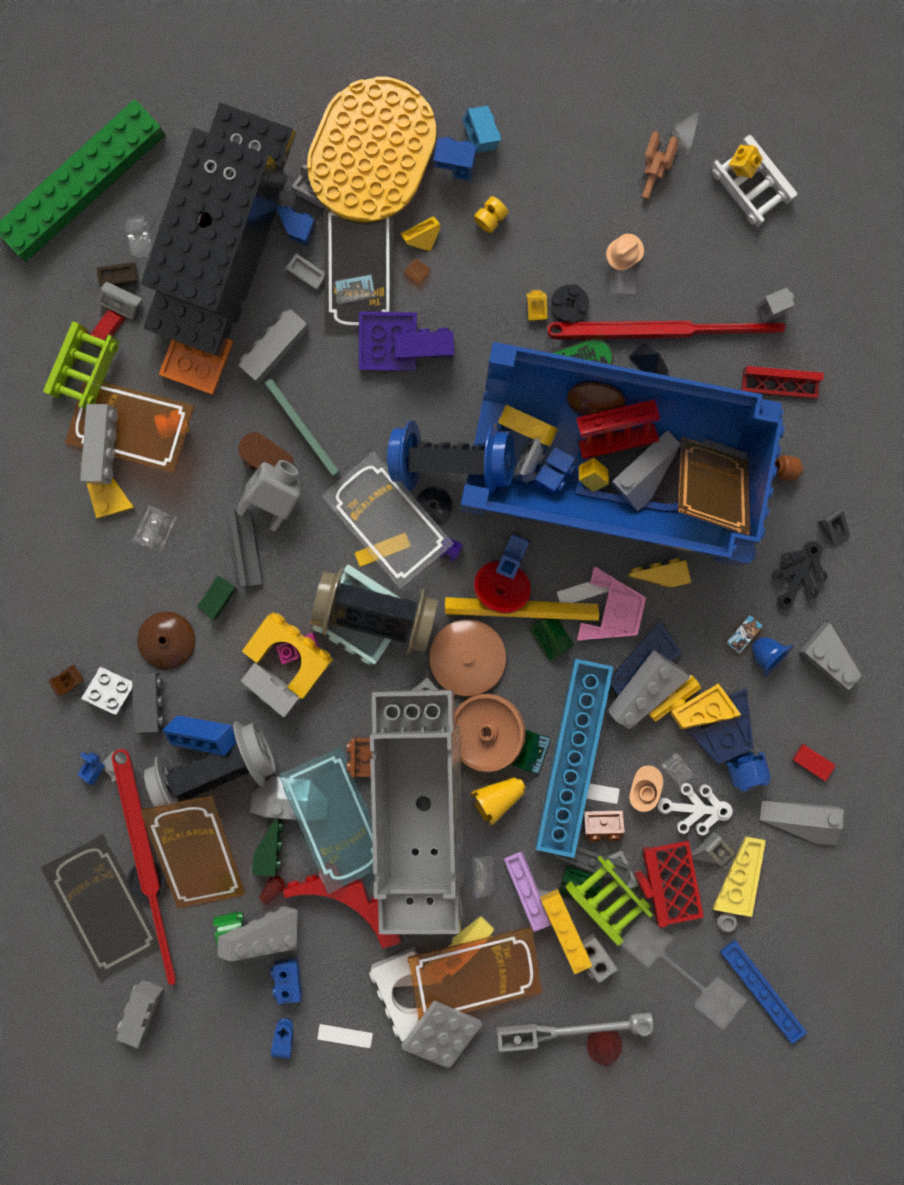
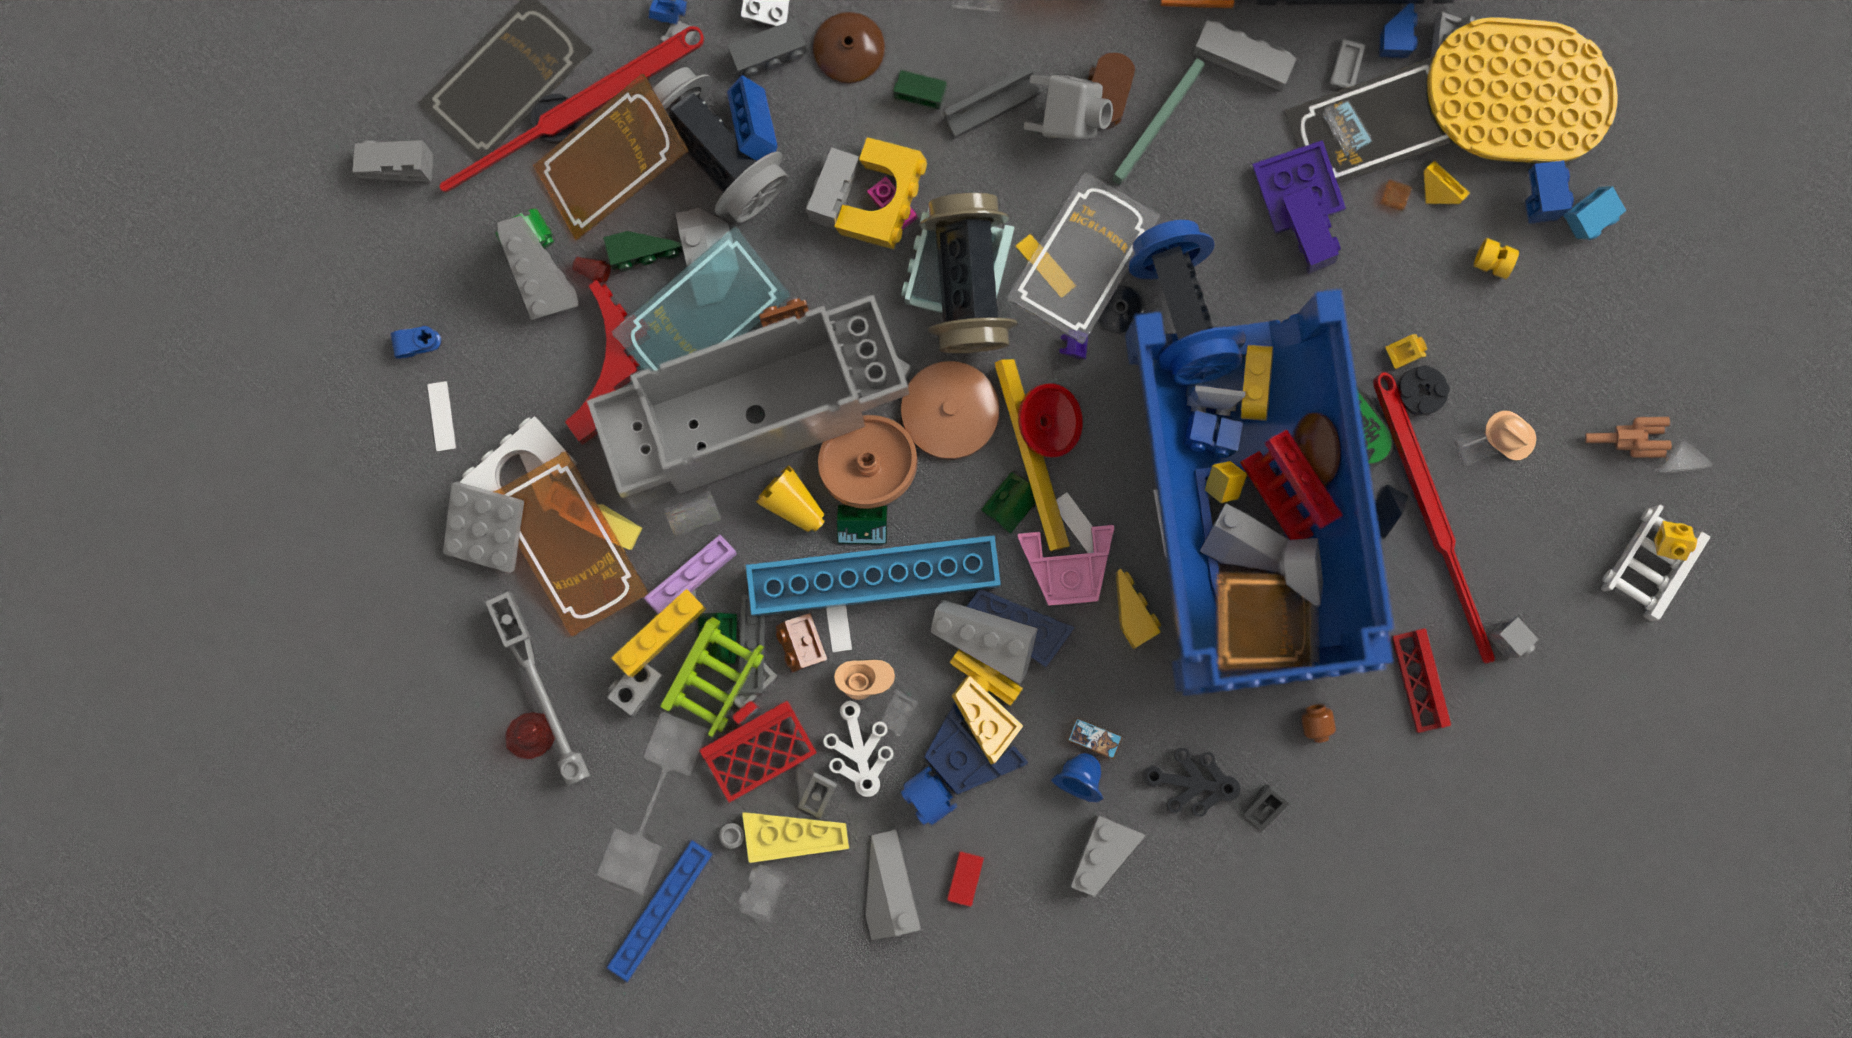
camera: 65 degrees right, 5 degrees down
blue brick [270,958,303,1004] -> none
blue slope [496,533,530,579] -> none
none -> clear bracket [738,864,789,923]
none -> light grey slope [1280,538,1323,606]

